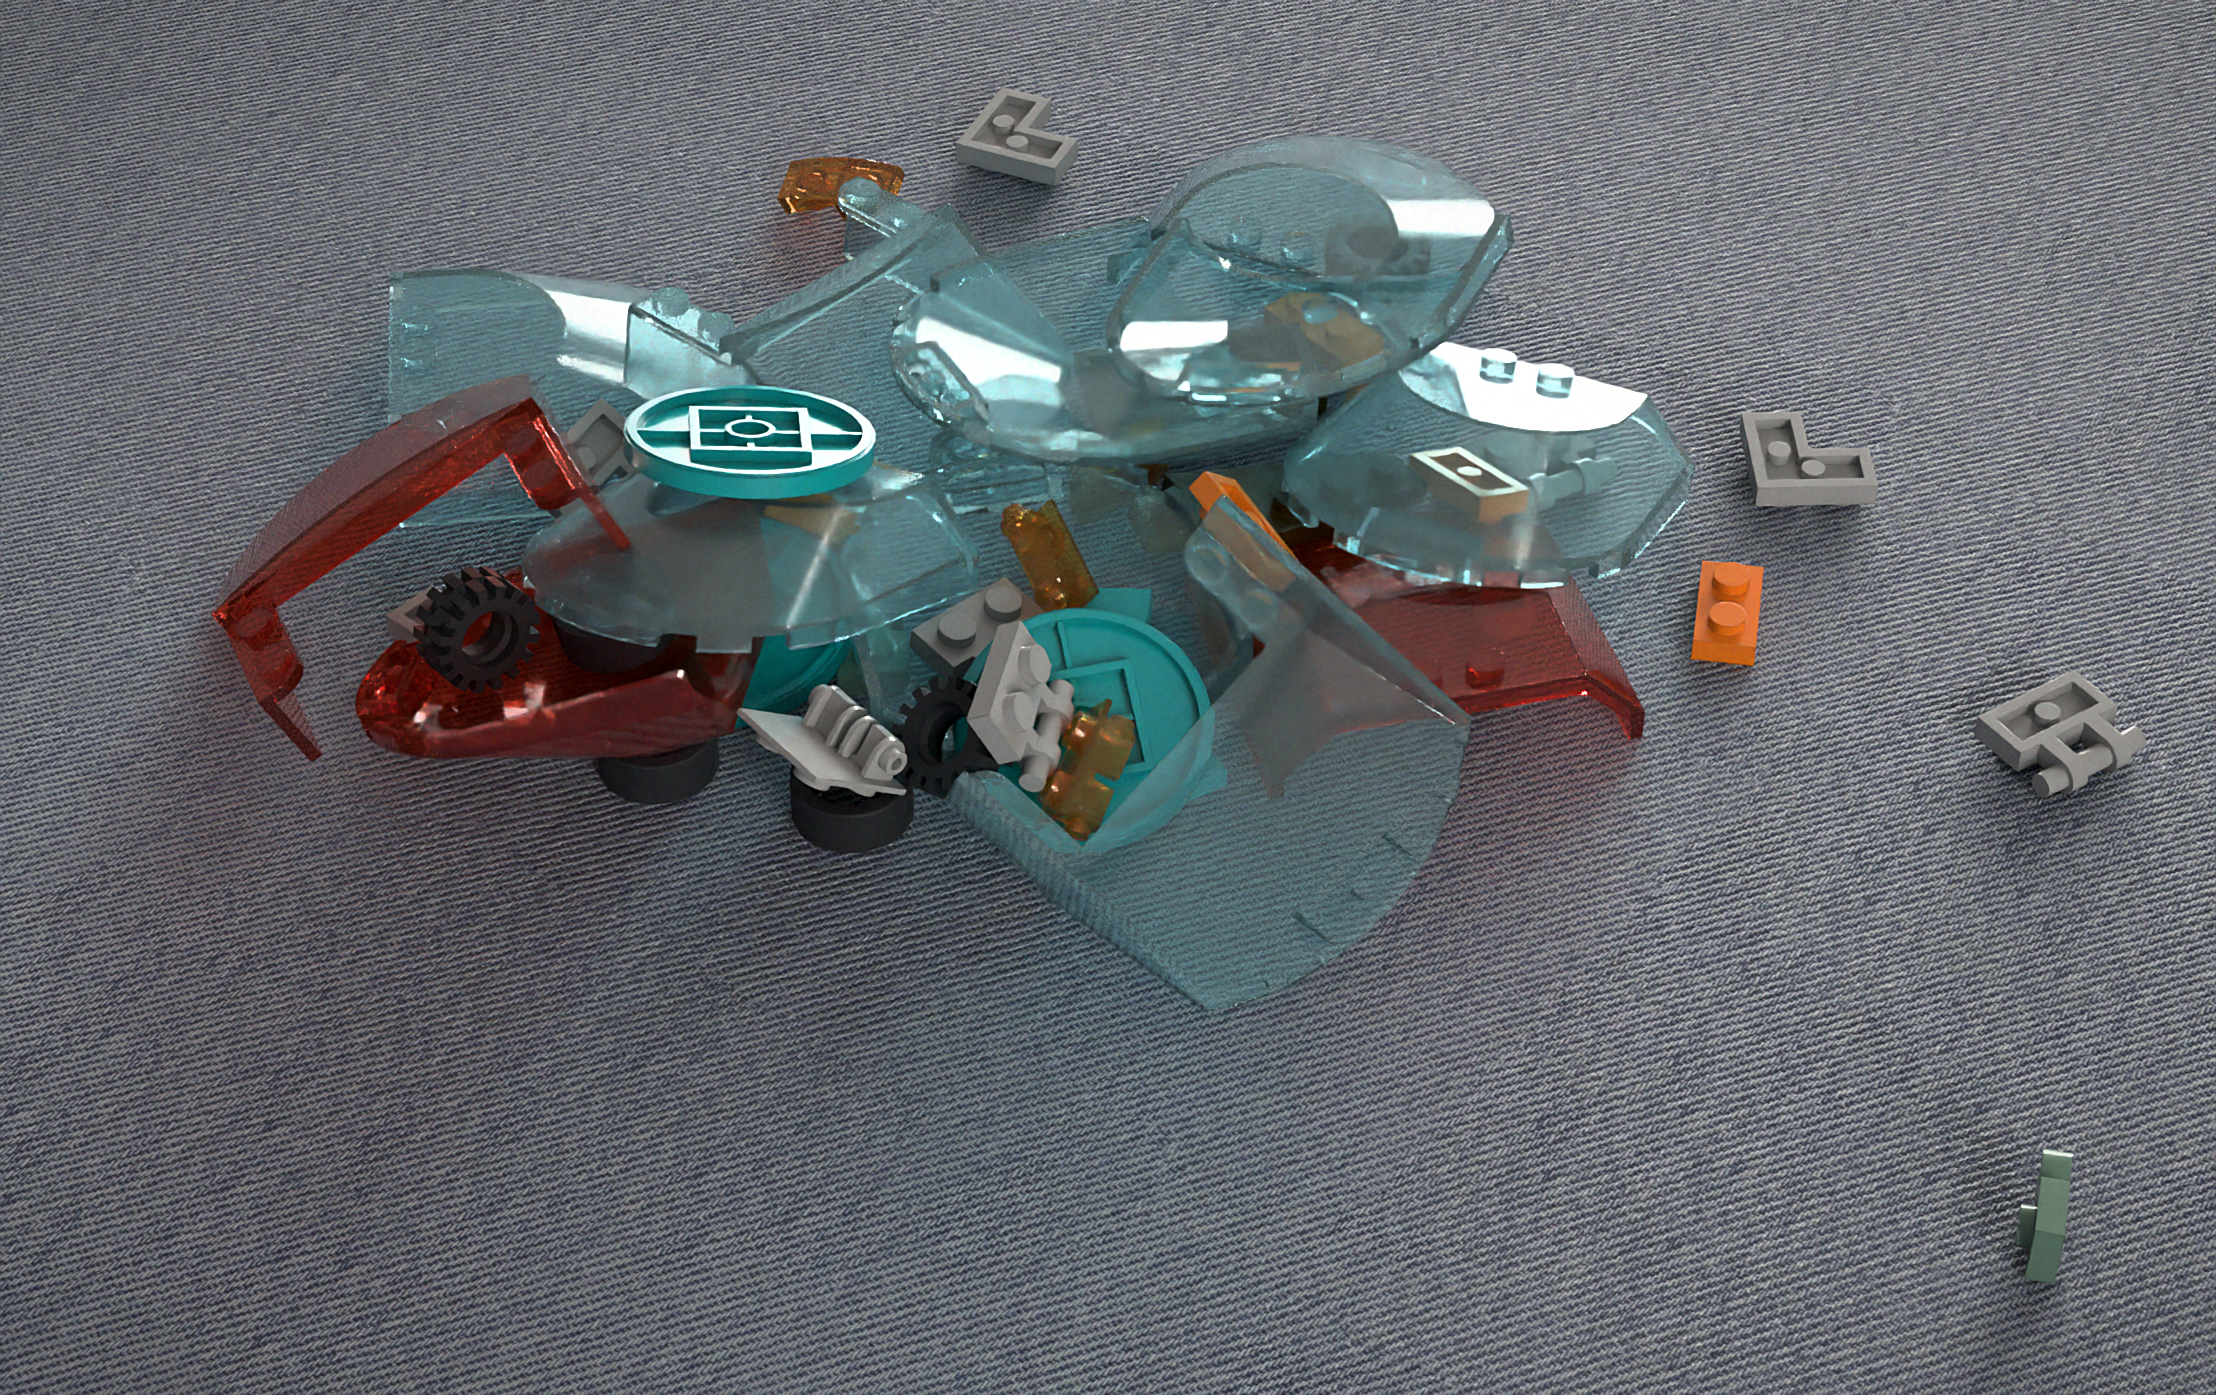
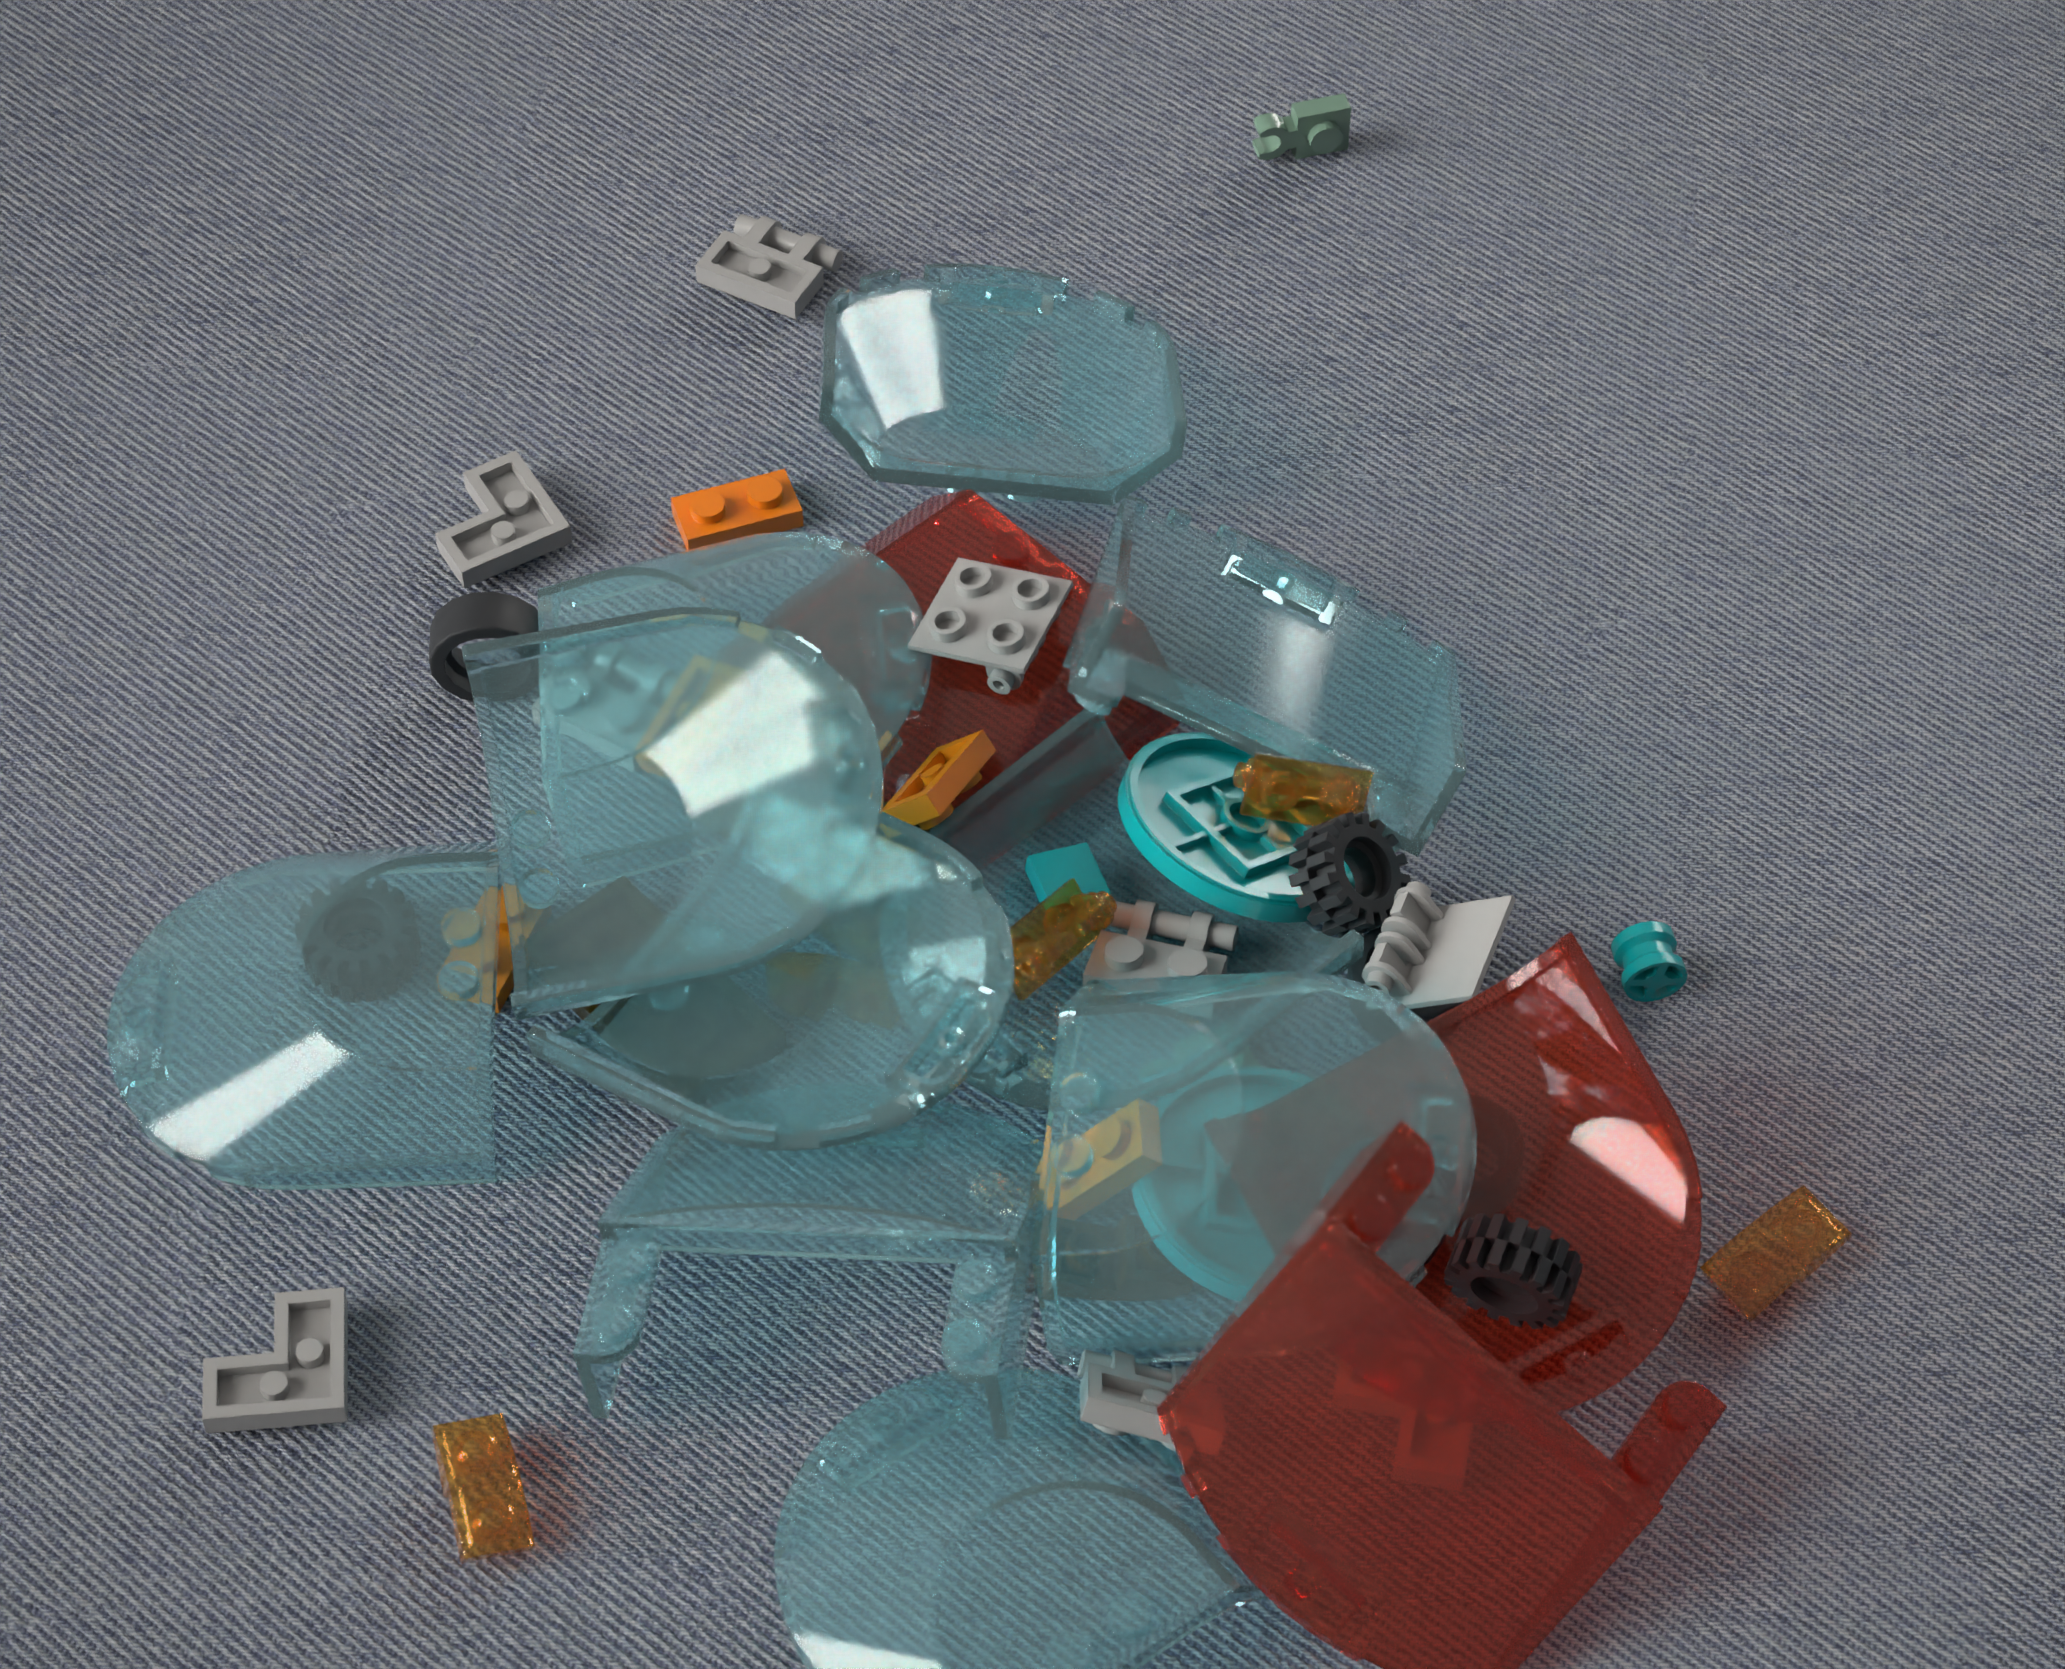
camera: 120 degrees left, 10 degrees up
teal plate [623,385,875,499] -> none
light grey plate [966,620,1075,792] -> none
none -> black tyre [429,592,548,703]
none -> clear light blue windscreen [819,263,1187,506]
none -> light grey hinge [908,557,1073,694]
none -> teal wheel [1611,921,1688,1002]
none -> clear orange slope [1700,1185,1852,1322]

